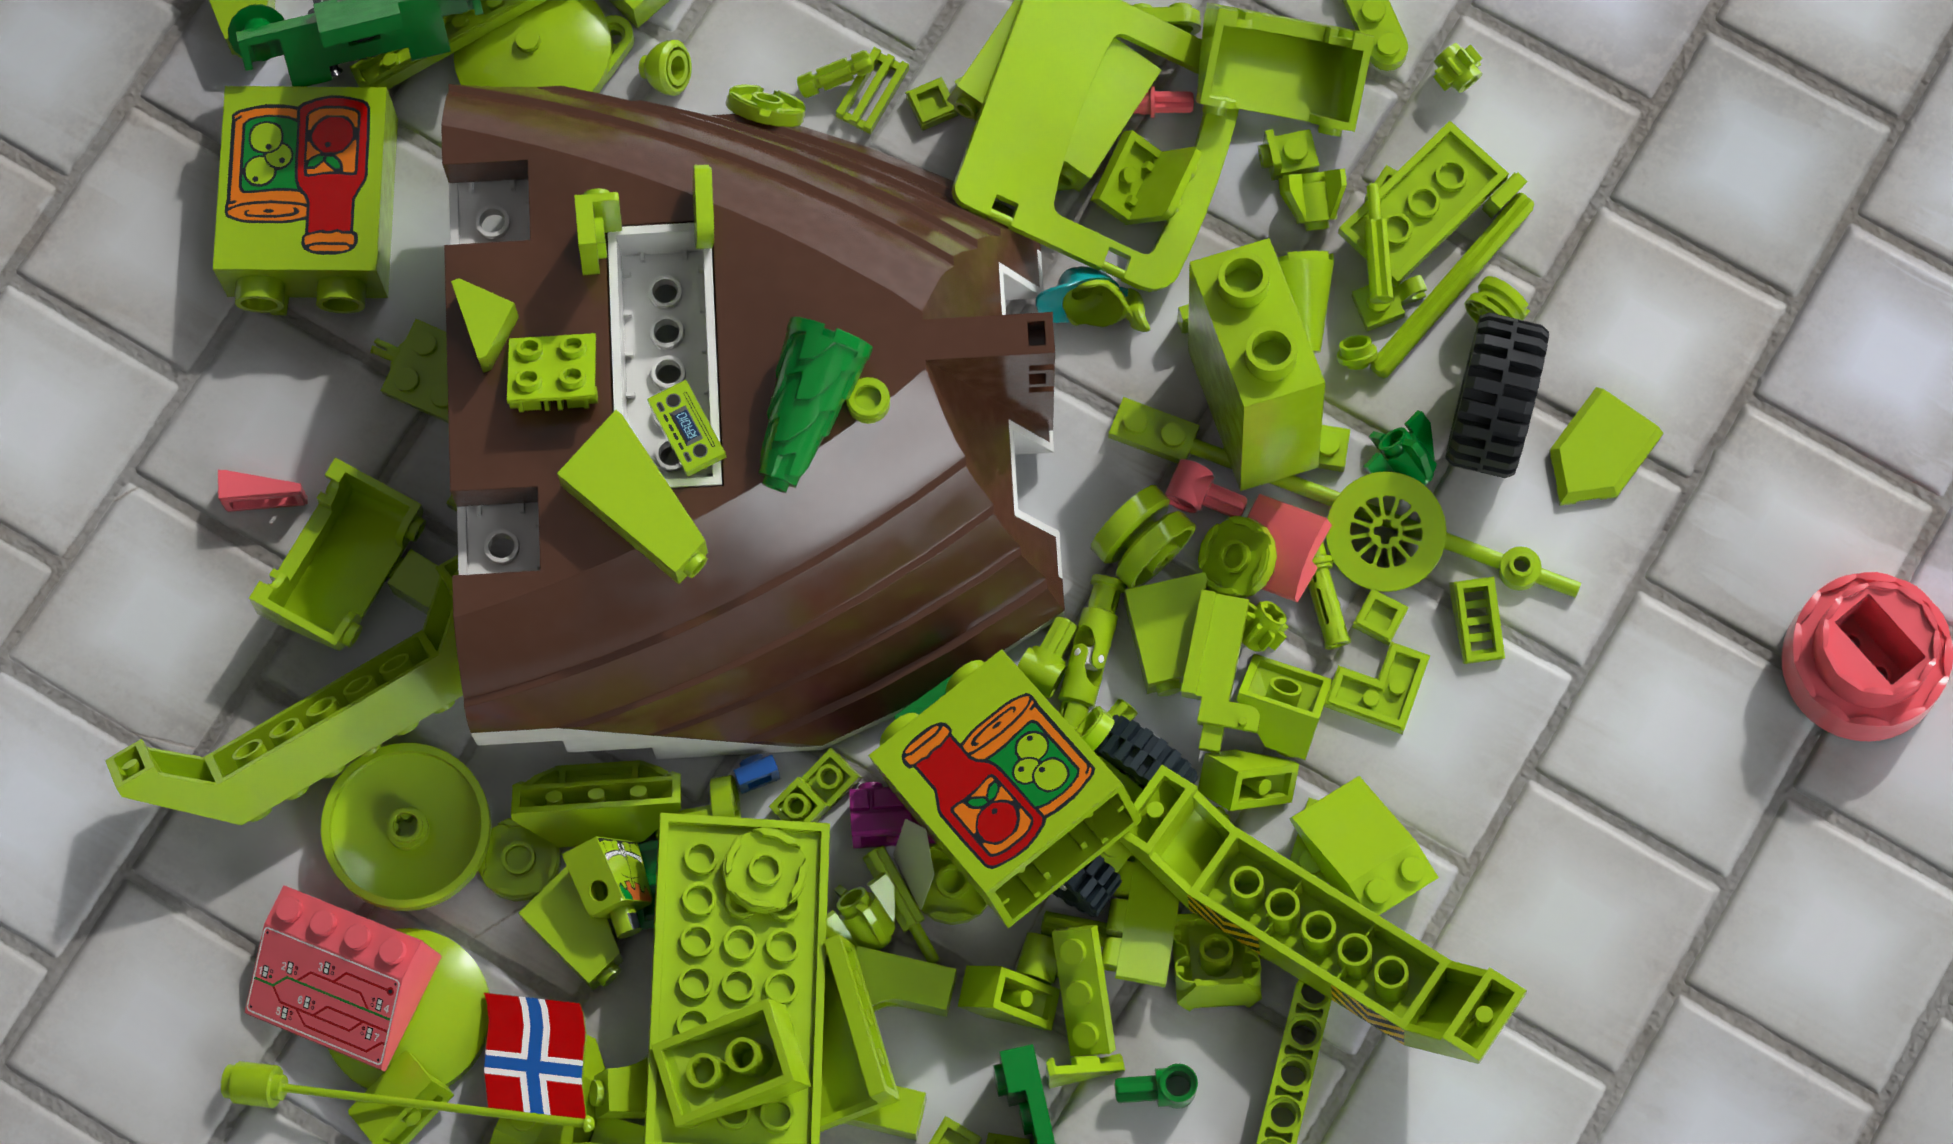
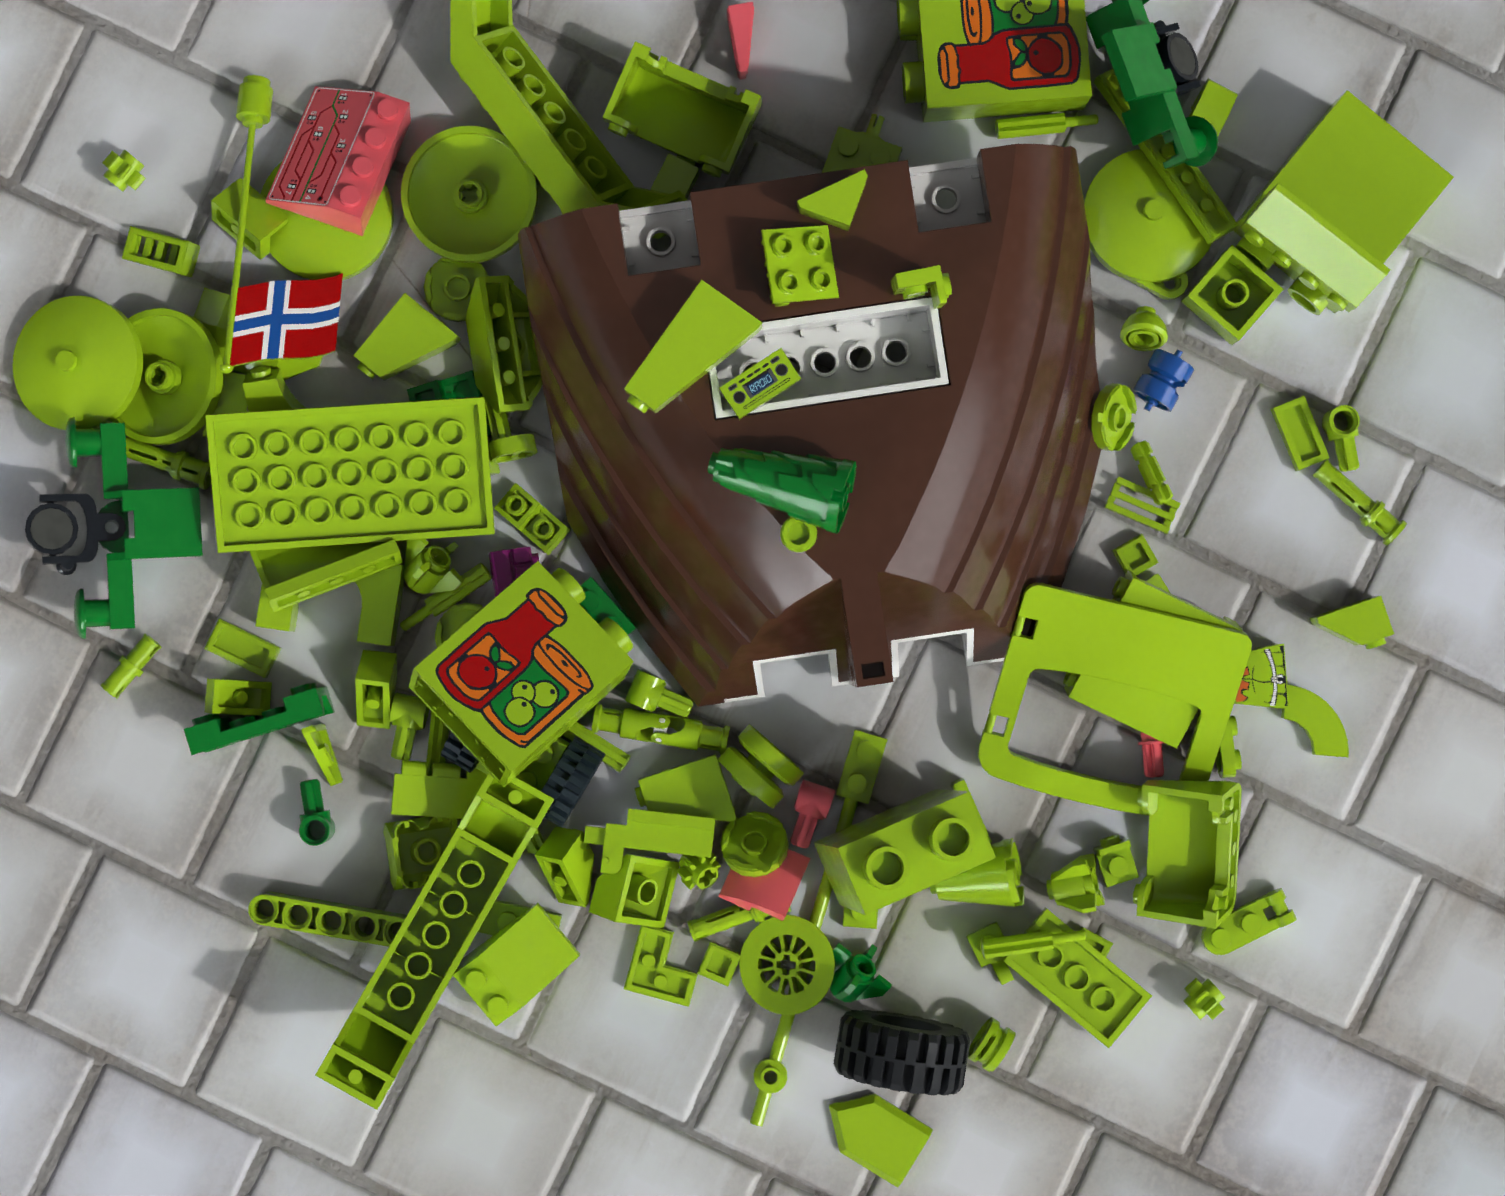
camera: 85 degrees right, 15 degrees up
lime torso [562,836,653,939] -> none
lime slope [651,998,811,1128] -> none
lime tile [693,165,714,249] -> none
lime tile [722,827,808,914] -> none
blue plate [733,754,780,794] -> none
white sticker [893,819,934,910] -> none
lime hair [1035,266,1150,332] -> none
lime plate [1052,925,1116,1056] -> none
lime tile [1076,706,1115,751] -> none
lime bracket [1091,130,1201,225] -> none
lime plate [1337,335,1378,370] -> none
lime axle [1370,193,1534,379] -> none
lime slope [1449,576,1505,664] -> none
lime tile [1482,172,1528,219] -> none
none -> lime axle [995,113,1099,139]
none -> blue wheel [1132,349,1194,412]

